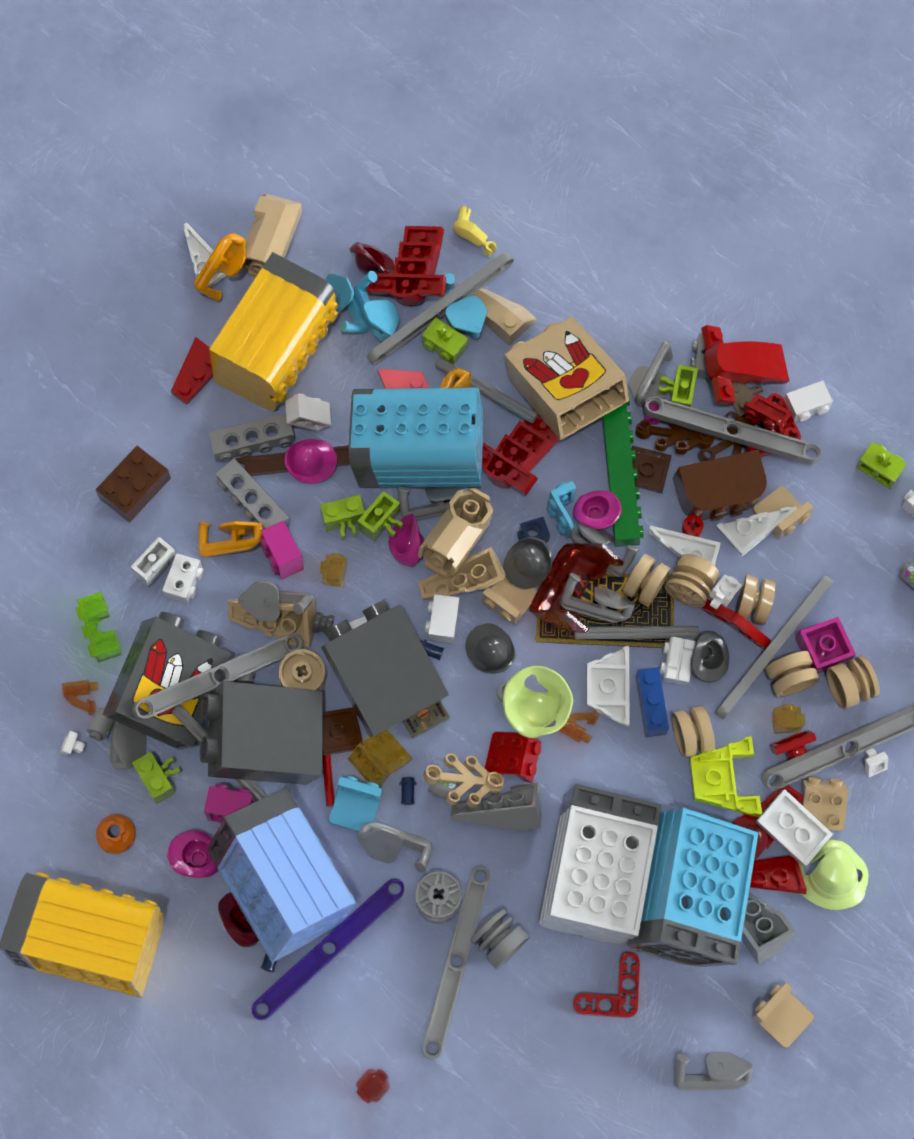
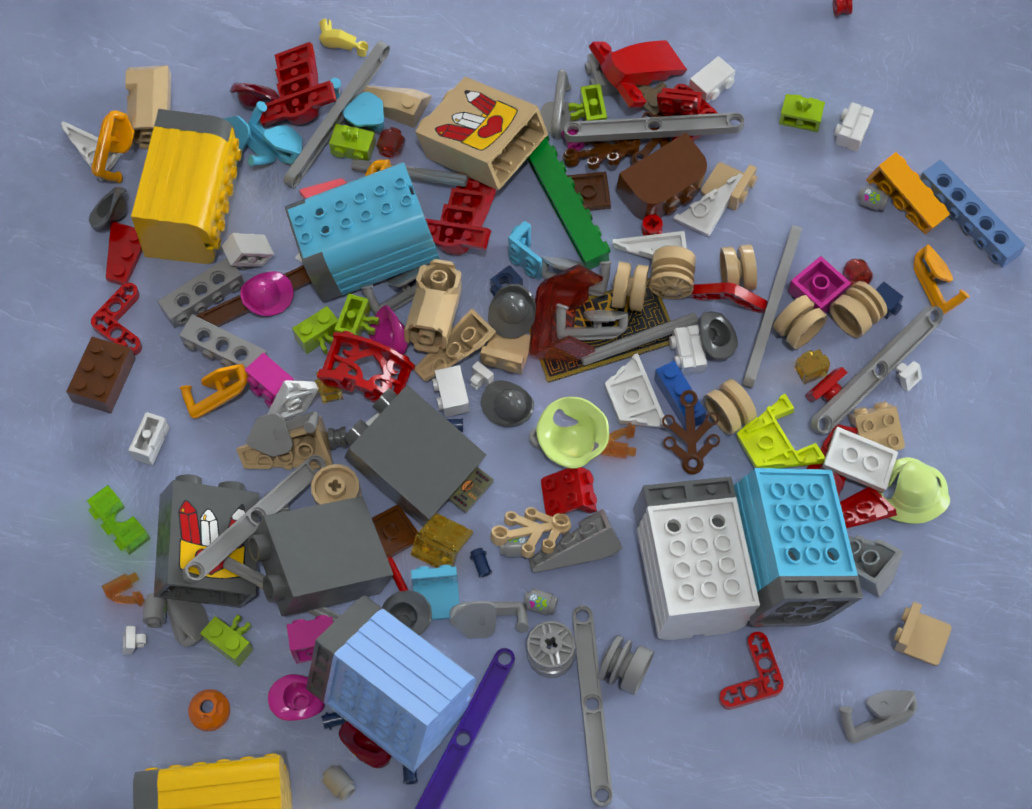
camera: 15 degrees left, 5 degrees down
white brick [162,553,204,604] -> none
dark pink hat [573,490,621,529] -> none
white plate [709,574,742,609] -> none
none -> dark grey hat [89,187,127,229]
none -> red beam [91,283,142,356]
none -> white wing [268,380,319,420]
none -> red fence [317,331,415,403]
none -> dark blue pin [321,712,346,730]
none -> light grey brick [322,765,356,801]
none -> clear red head [376,127,405,159]
none -> dark grey hat [382,590,432,635]
none -> white tile [470,361,494,390]
none -> light grey brick [523,588,558,616]
none -> reddish brown plant [662,389,720,474]
none -> clear red head [842,258,873,288]
none -> dark blue brick [876,282,904,319]

